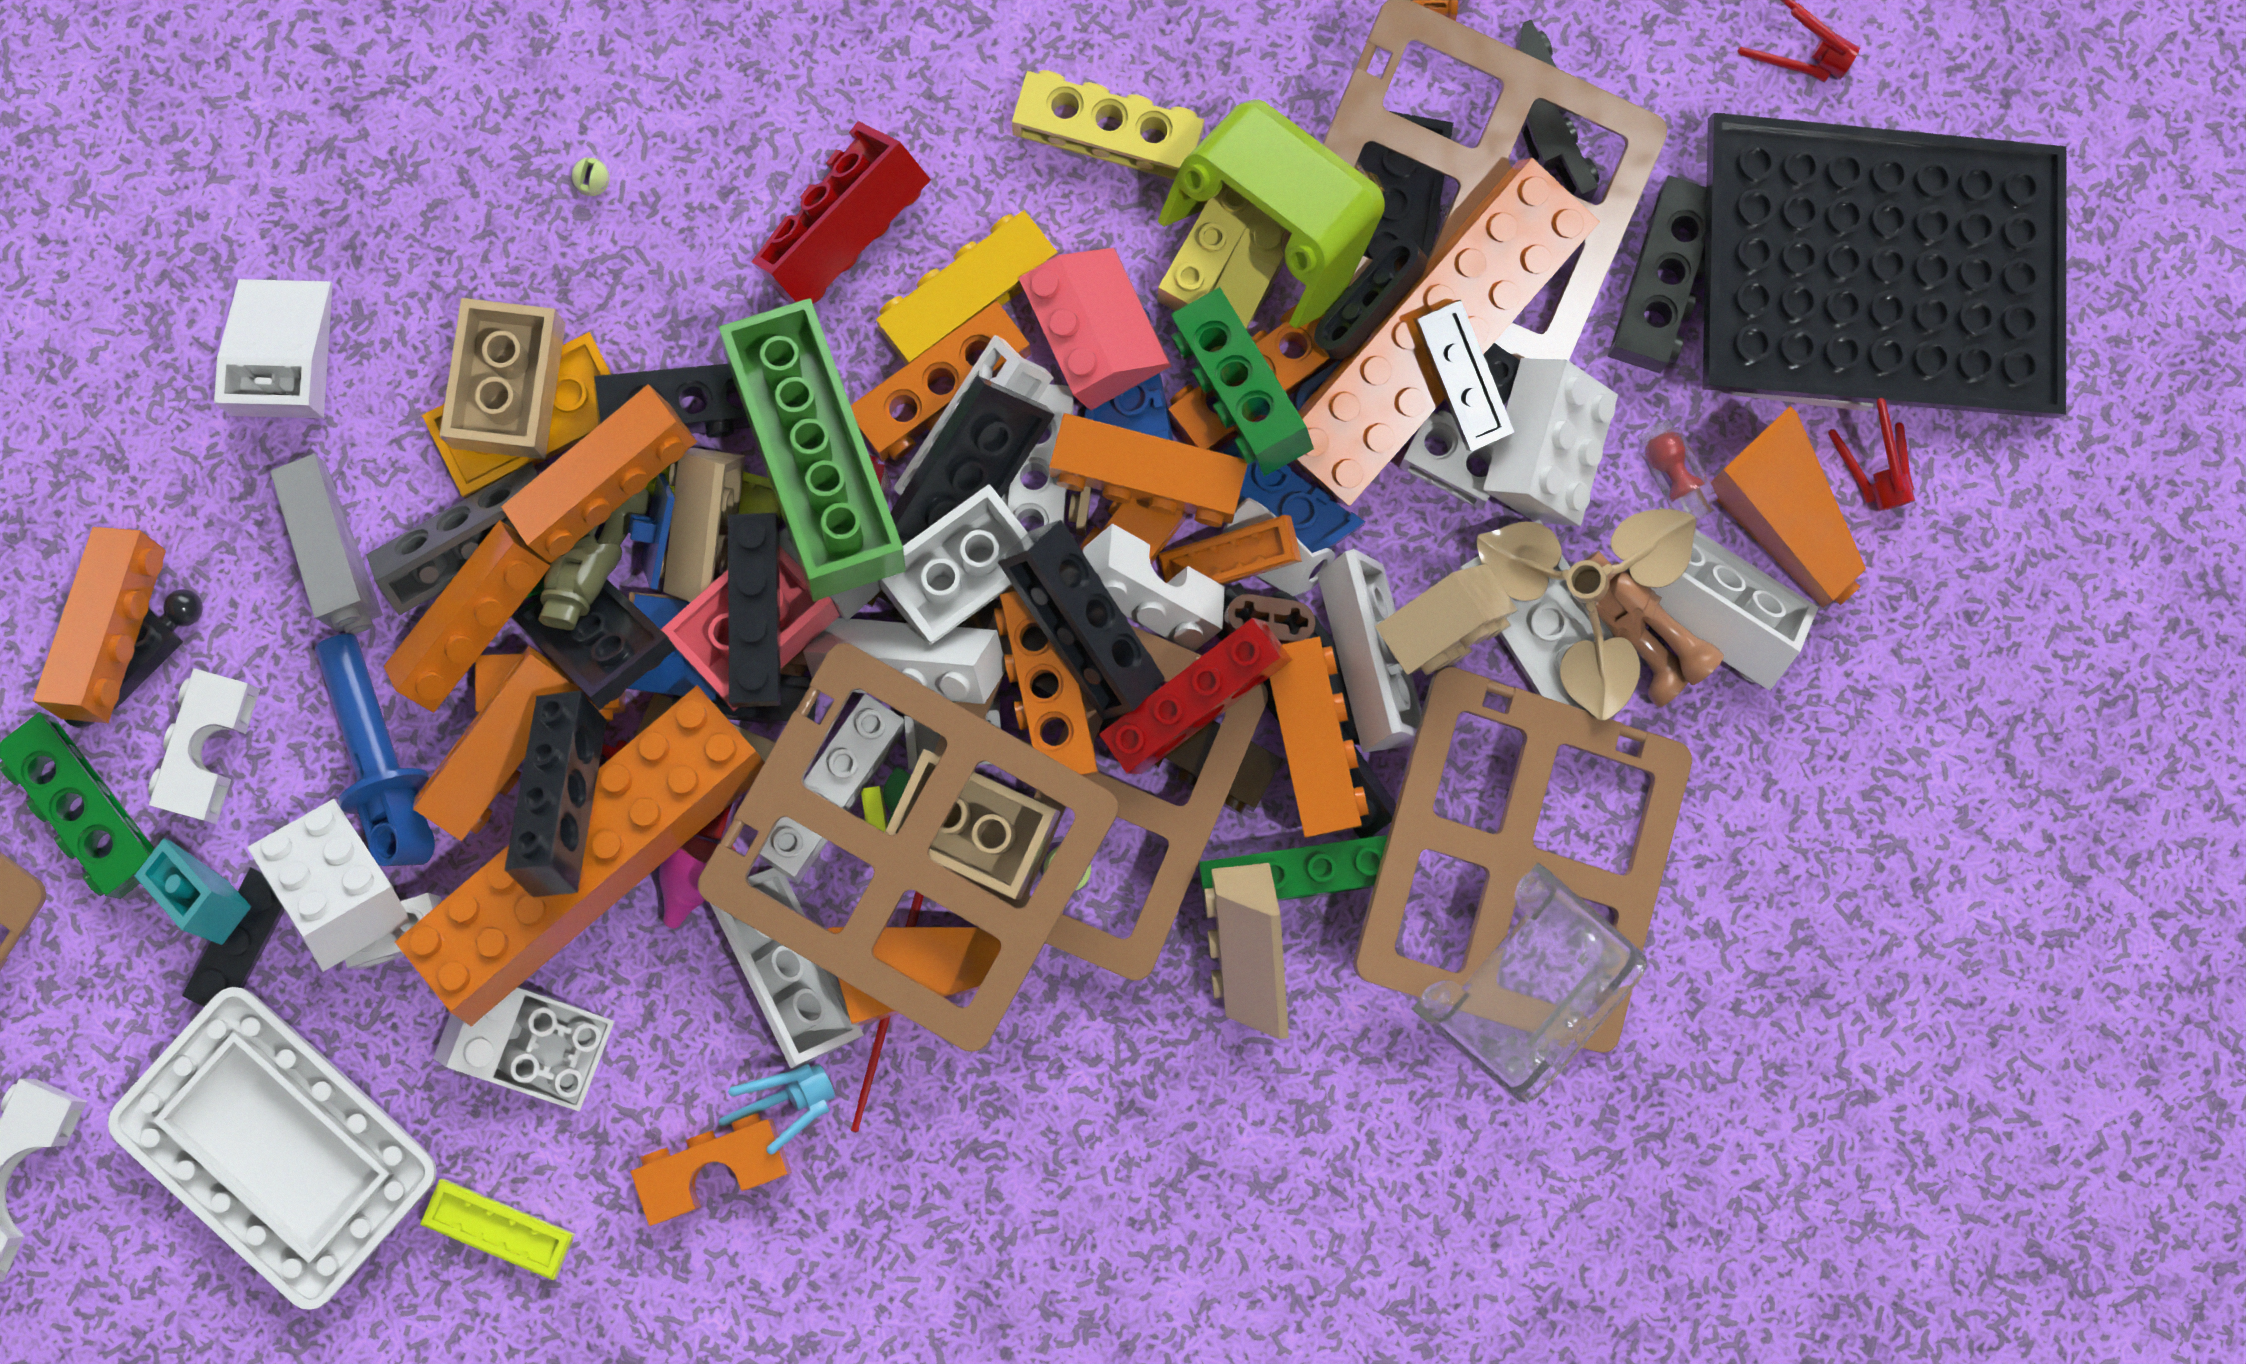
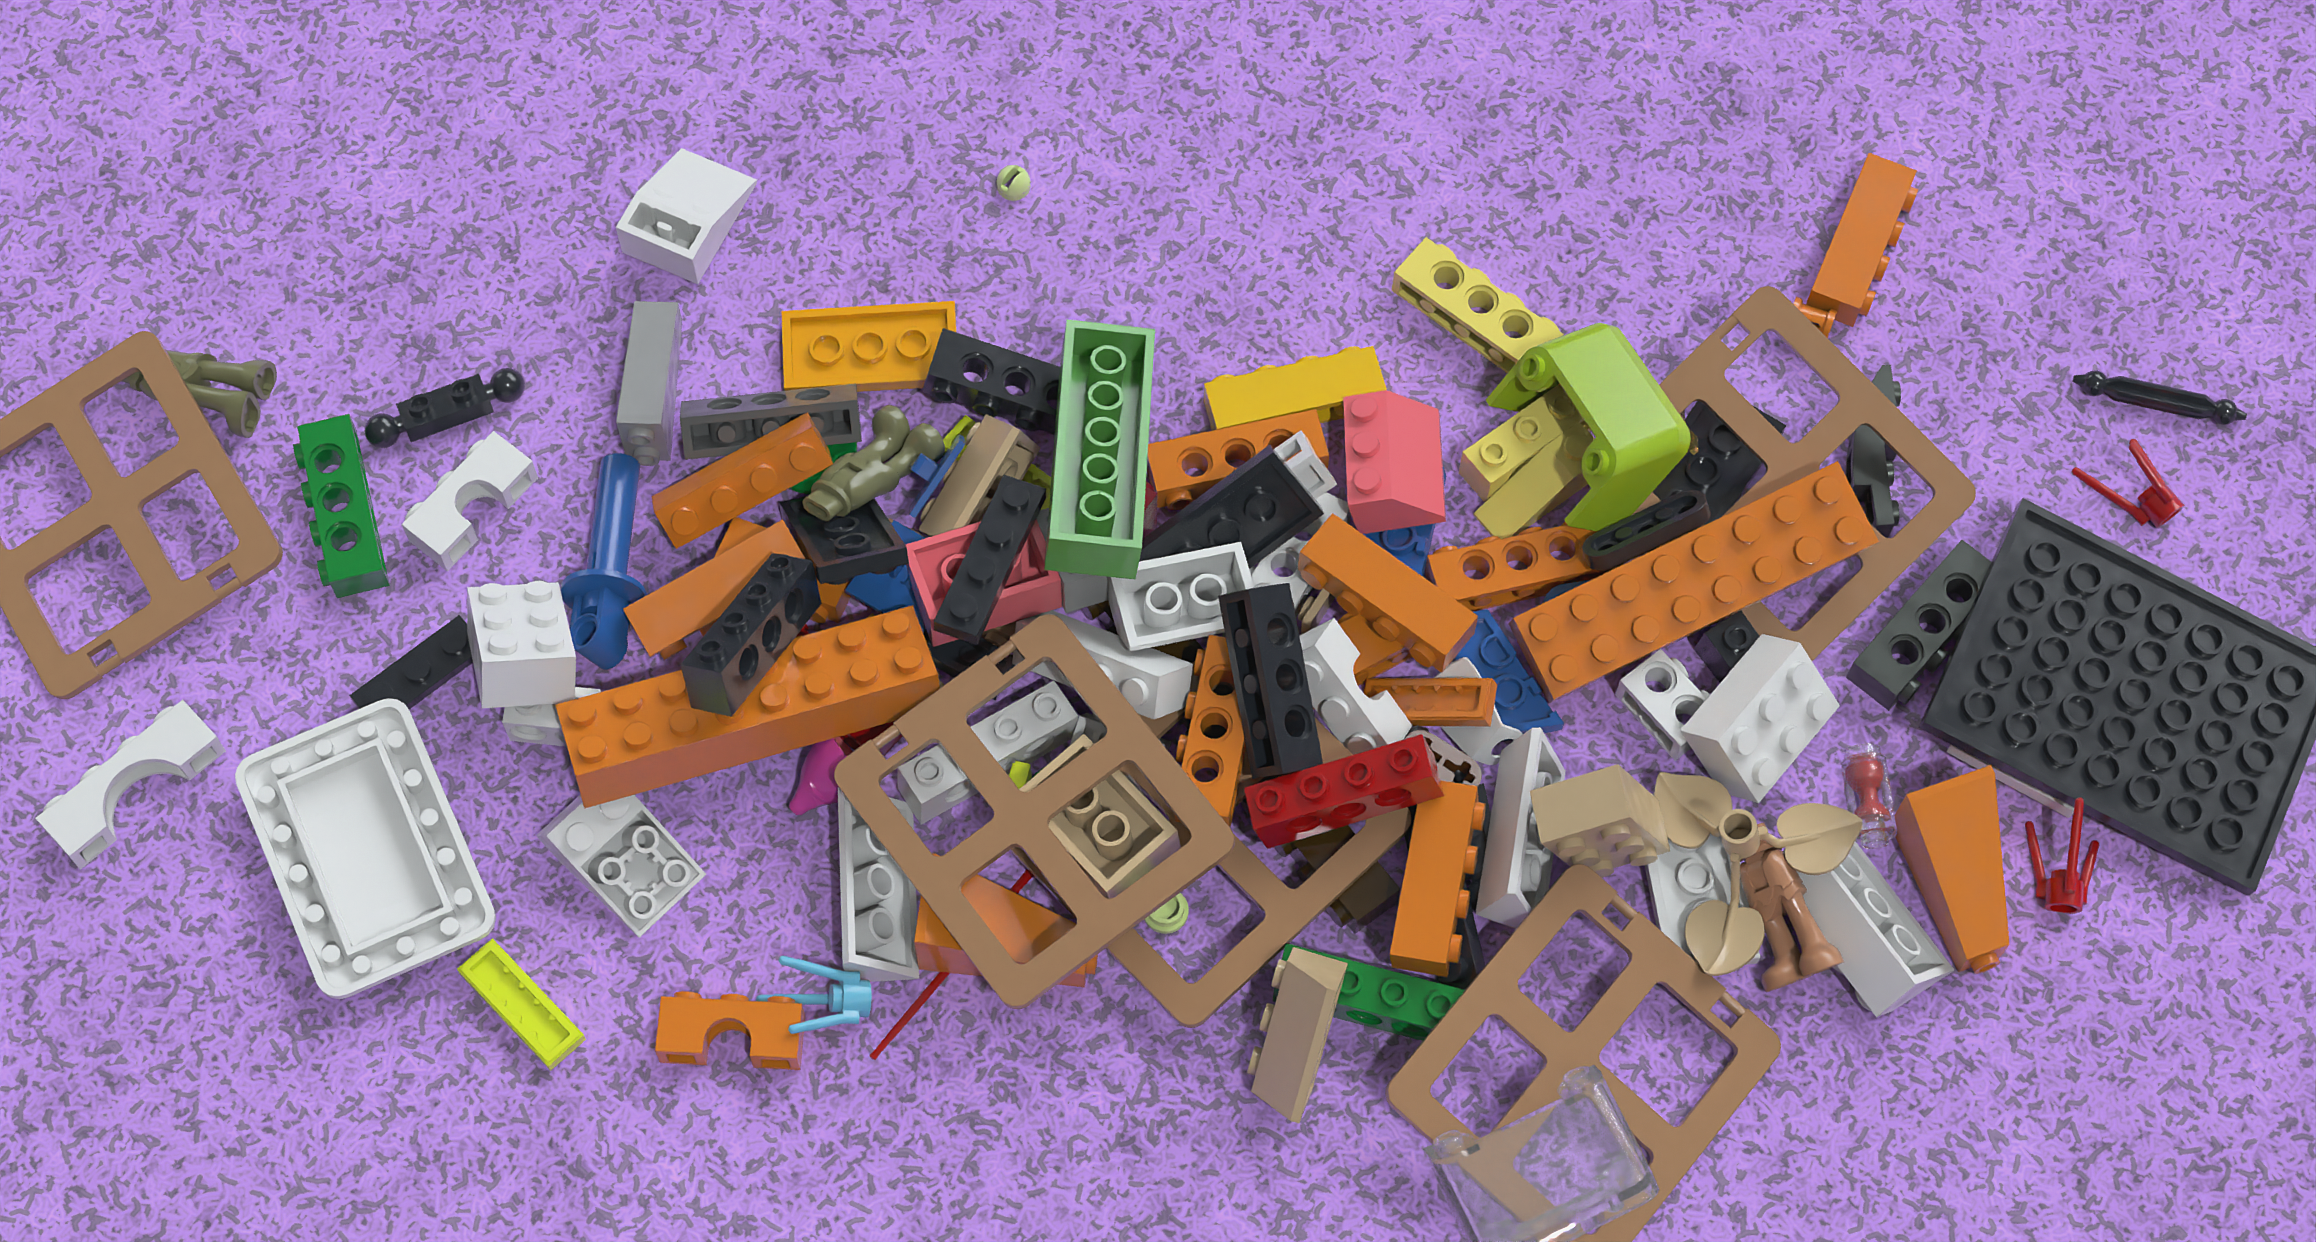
camera: 25 degrees right, 15 degrees down
orange brick [32,527,166,724] -> none
teal slope [135,838,251,945] -> none
tan brick [440,298,566,460] -> none
orange brick [501,384,697,563] -> none
red wedge [751,121,931,304] -> none
green brick [1171,287,1314,477] -> none
plate [1414,300,1514,451] -> none

